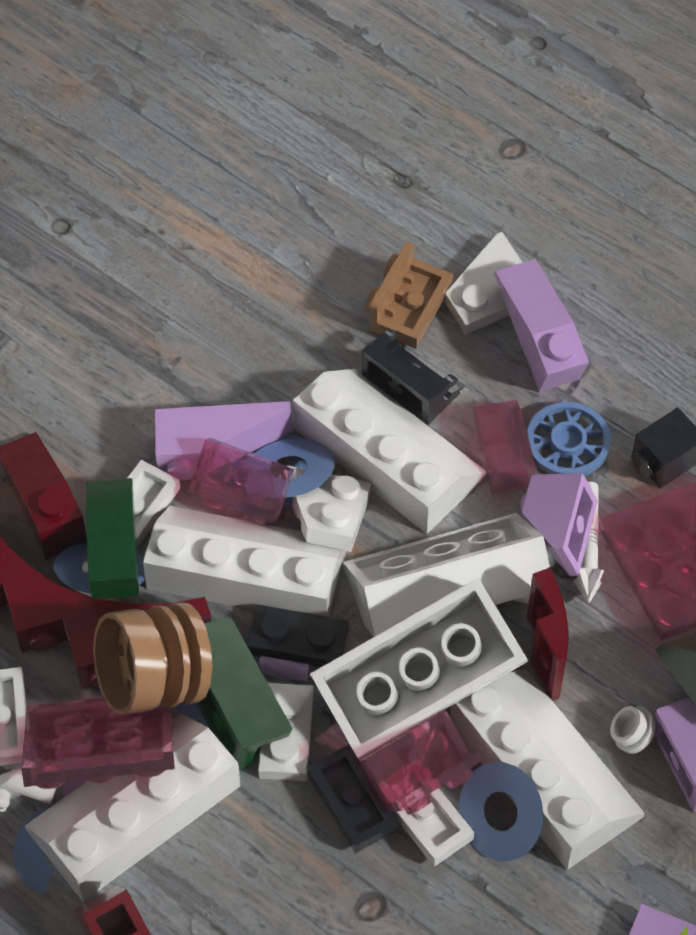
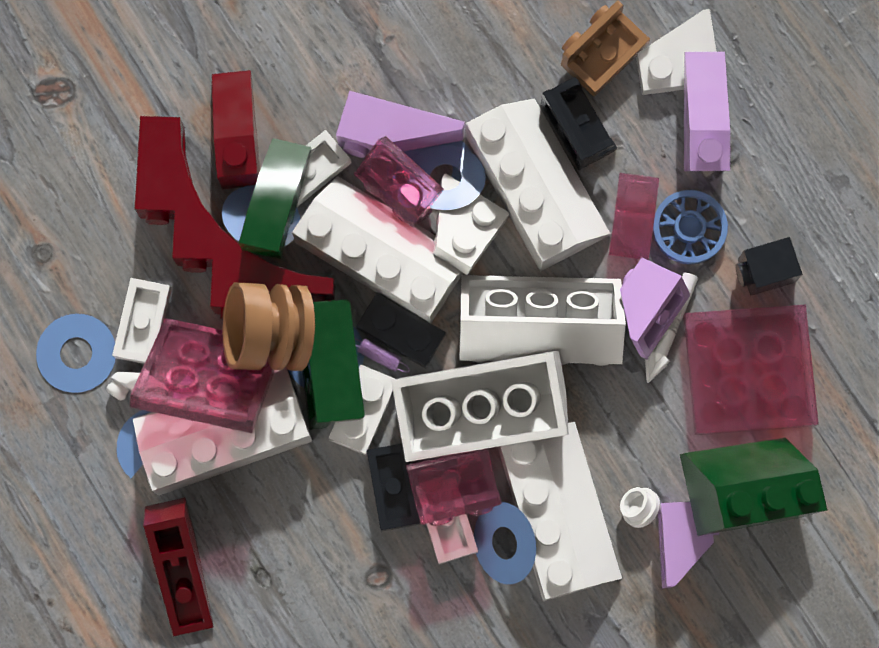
camera: 20 degrees right, 20 degrees up
dark red slope [526,567,569,701] -> none

